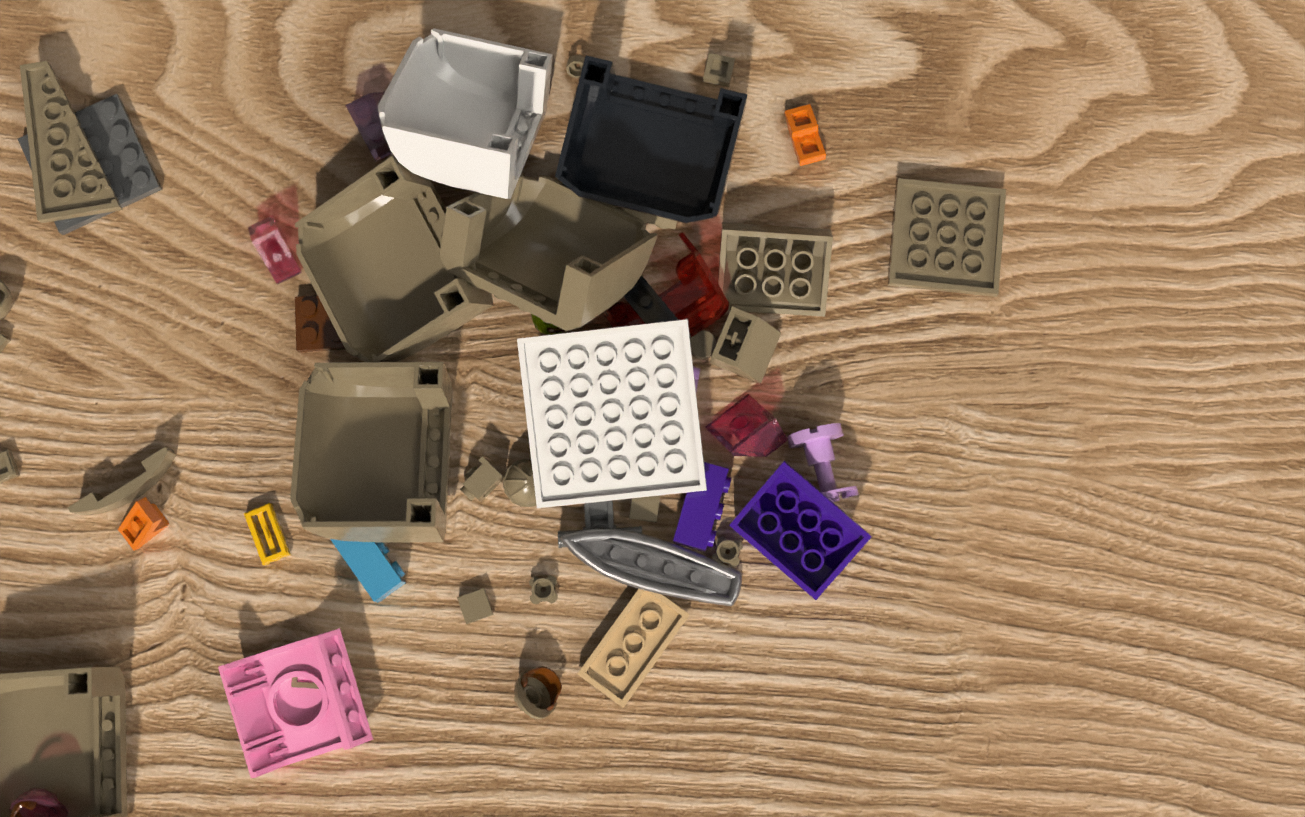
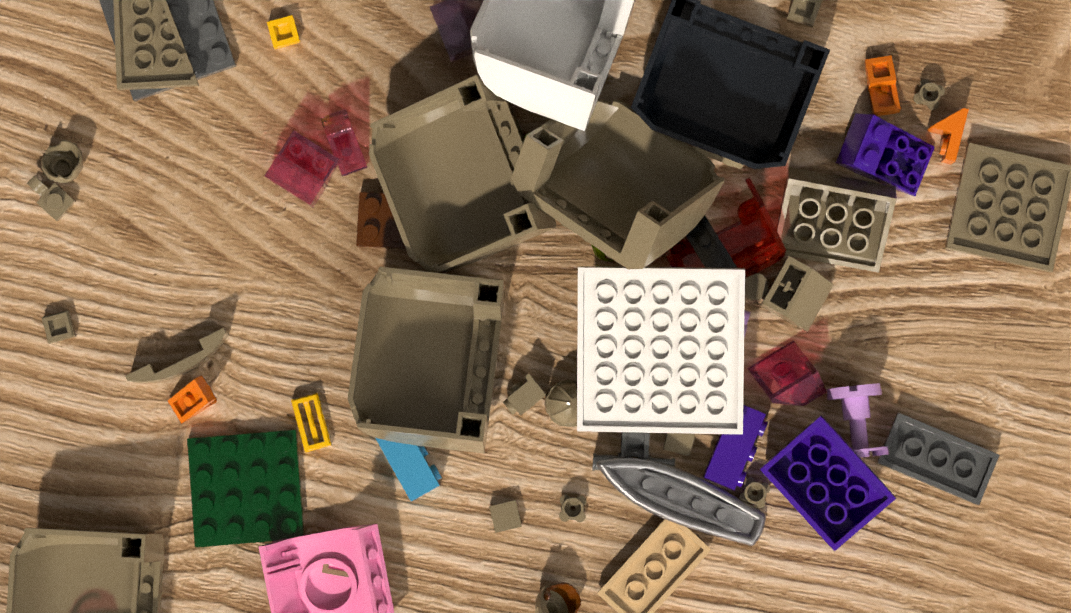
camera: 10 degrees right, 5 degrees up
none -> dark green plate [187,430,305,548]
none -> clear pink slope [264,130,340,208]
none -> yellow tile [267,15,300,49]
none -> dark purple slope [836,113,935,196]
none -> dark grey plate [877,413,1000,505]
none -> dark tan plate [913,79,945,110]
none -> orange slope [927,108,969,165]

